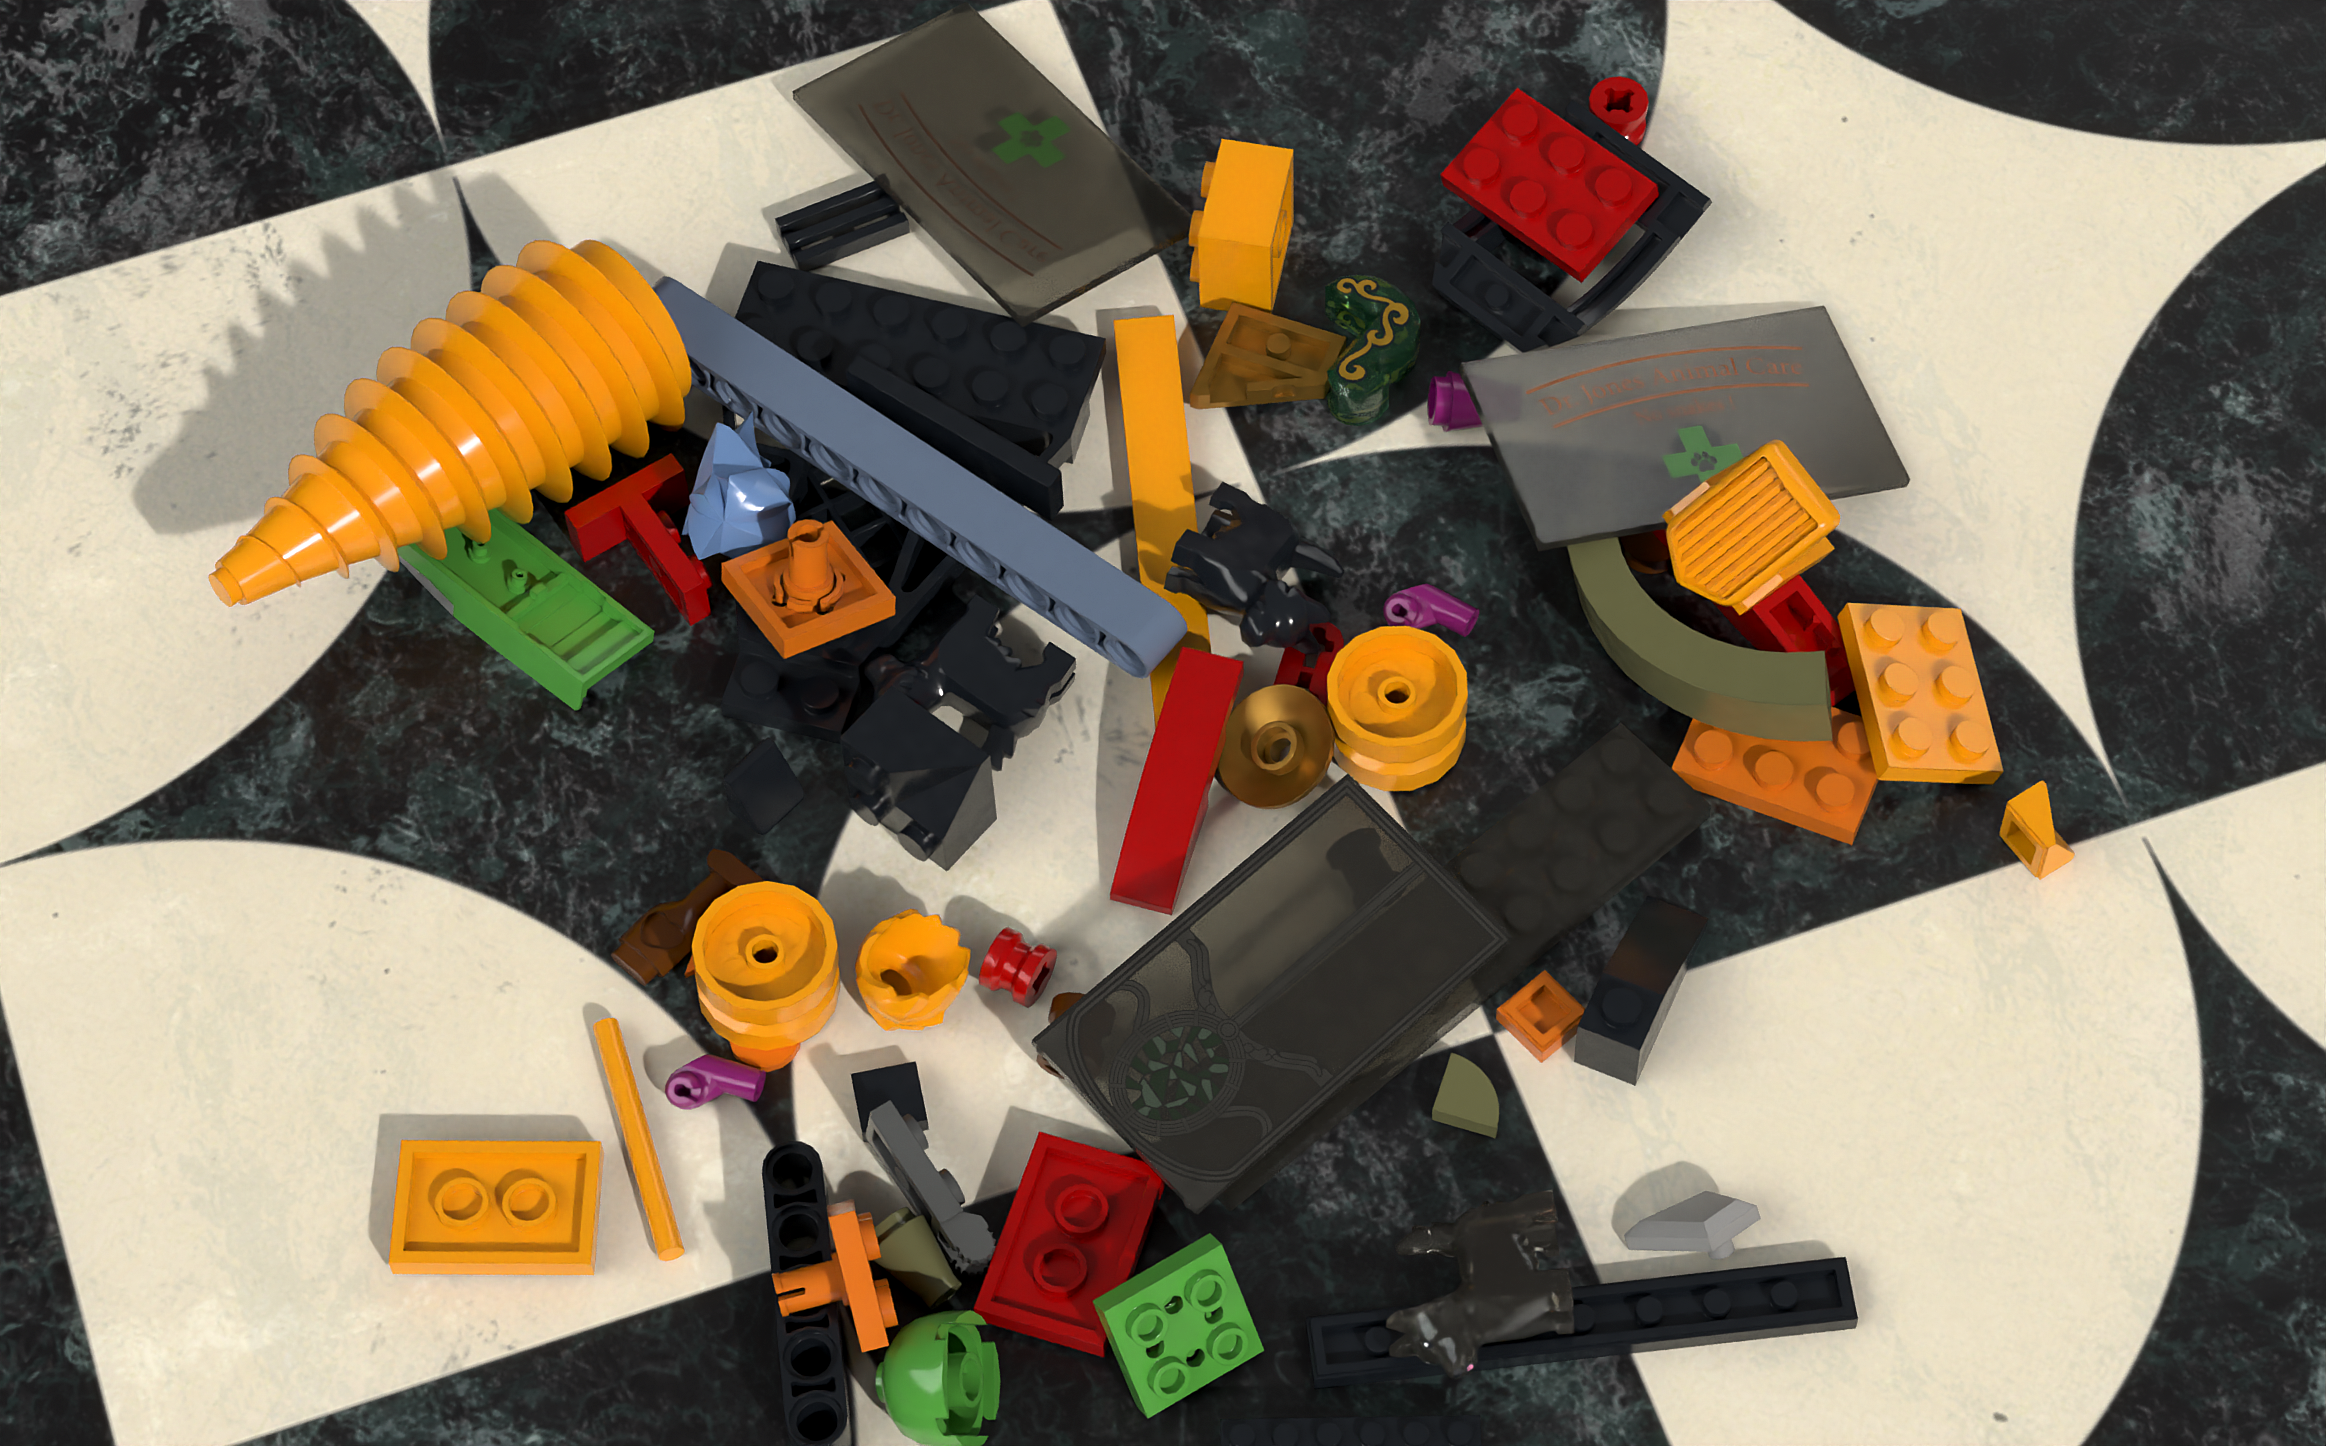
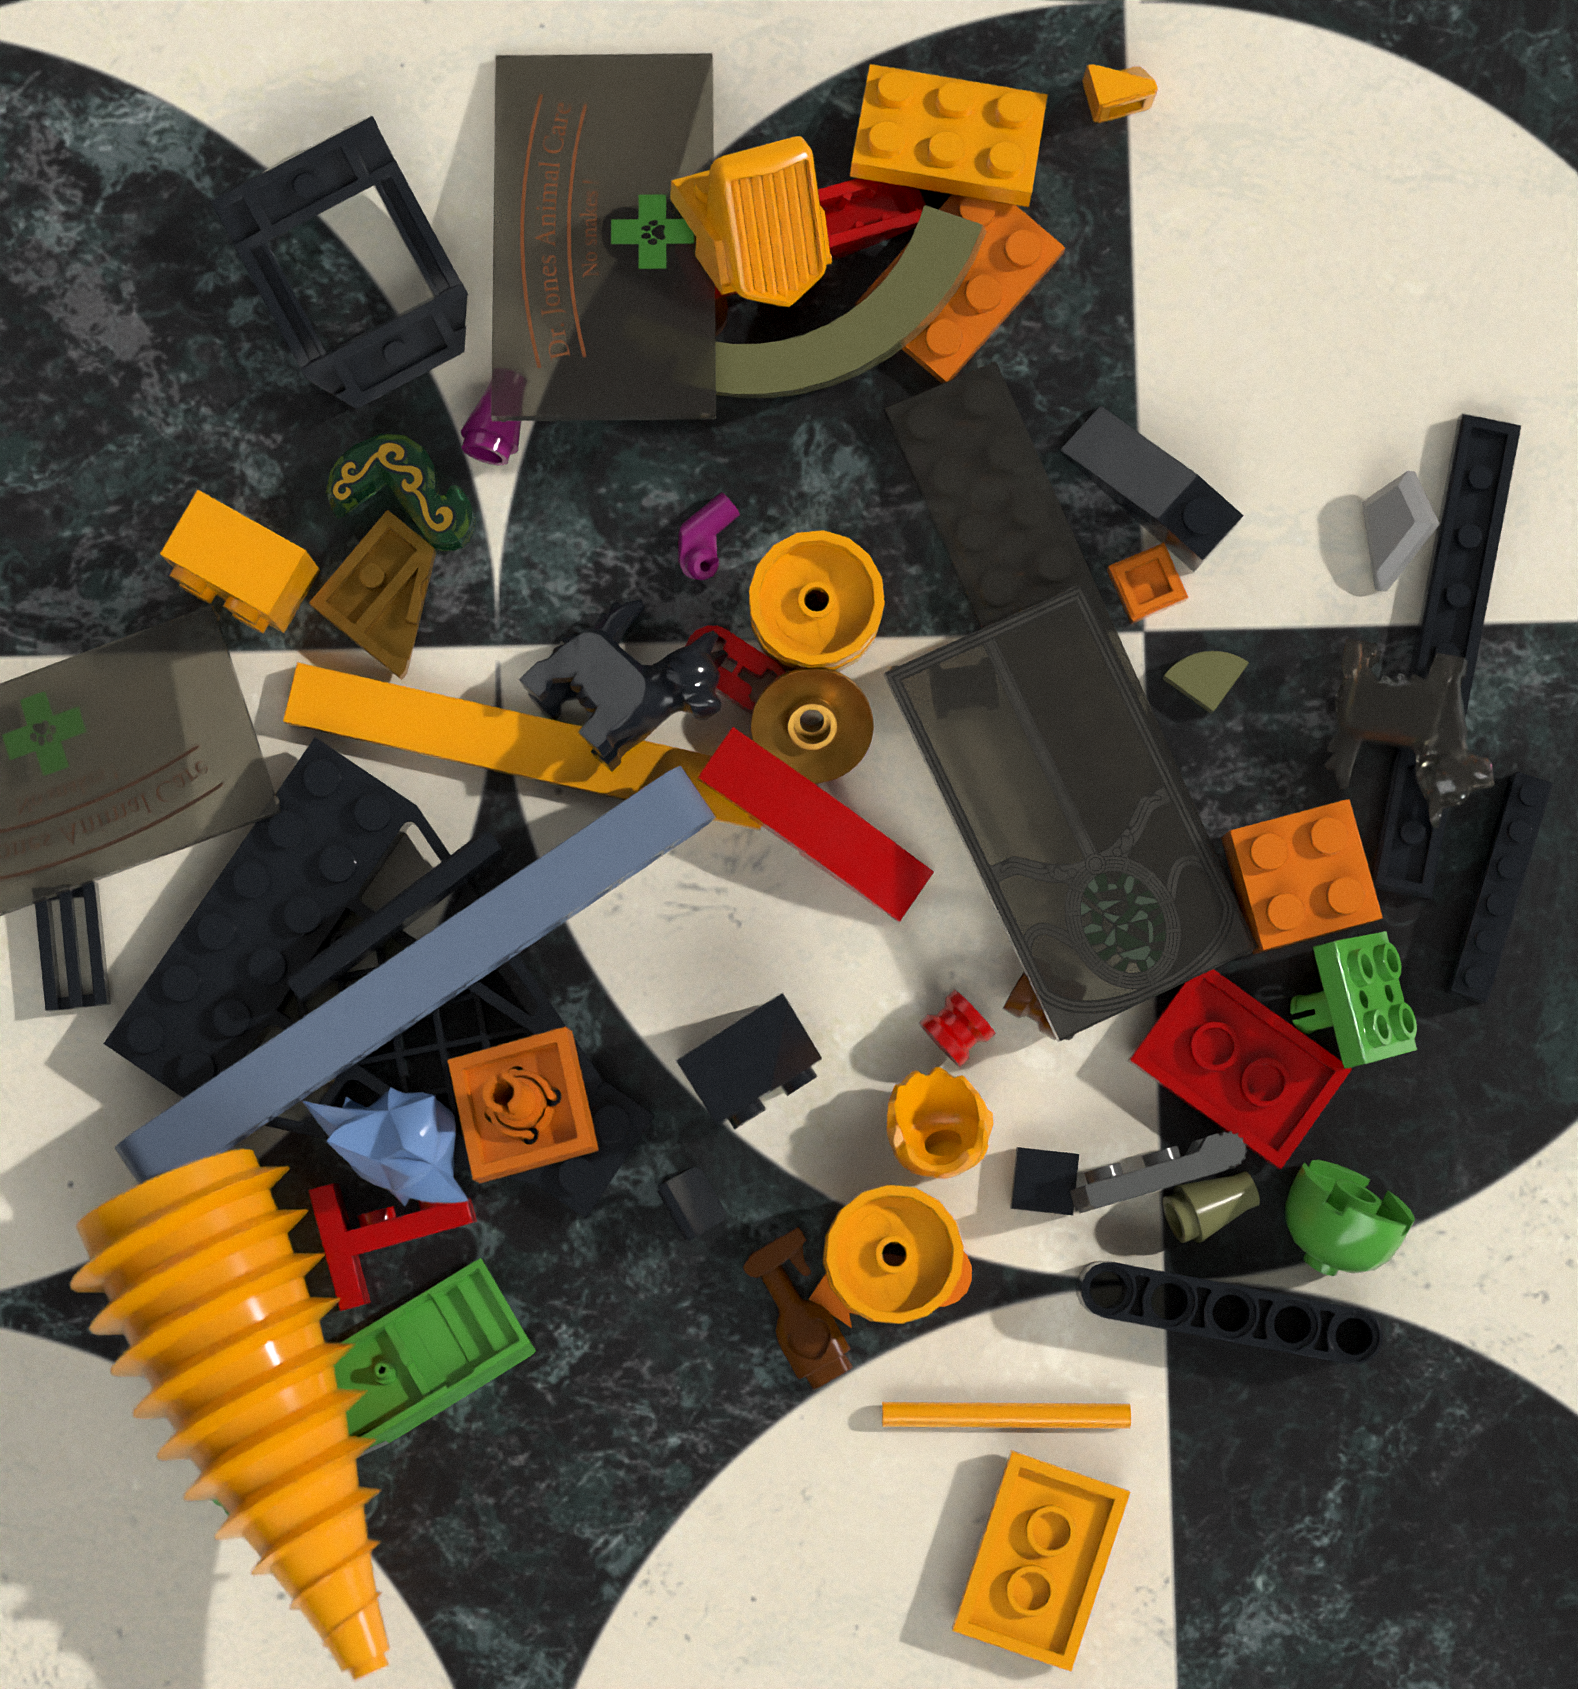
camera: 80 degrees left, 25 degrees up
magenta arm [665,1054,766,1110] -> none
orange plate [772,1199,898,1352] -> none
black animal [864,594,1076,772] -> none
red plate [1440,88,1659,283] -> none
red wheel [1588,76,1649,146] -> none
none -> orange piece [1221,799,1383,955]

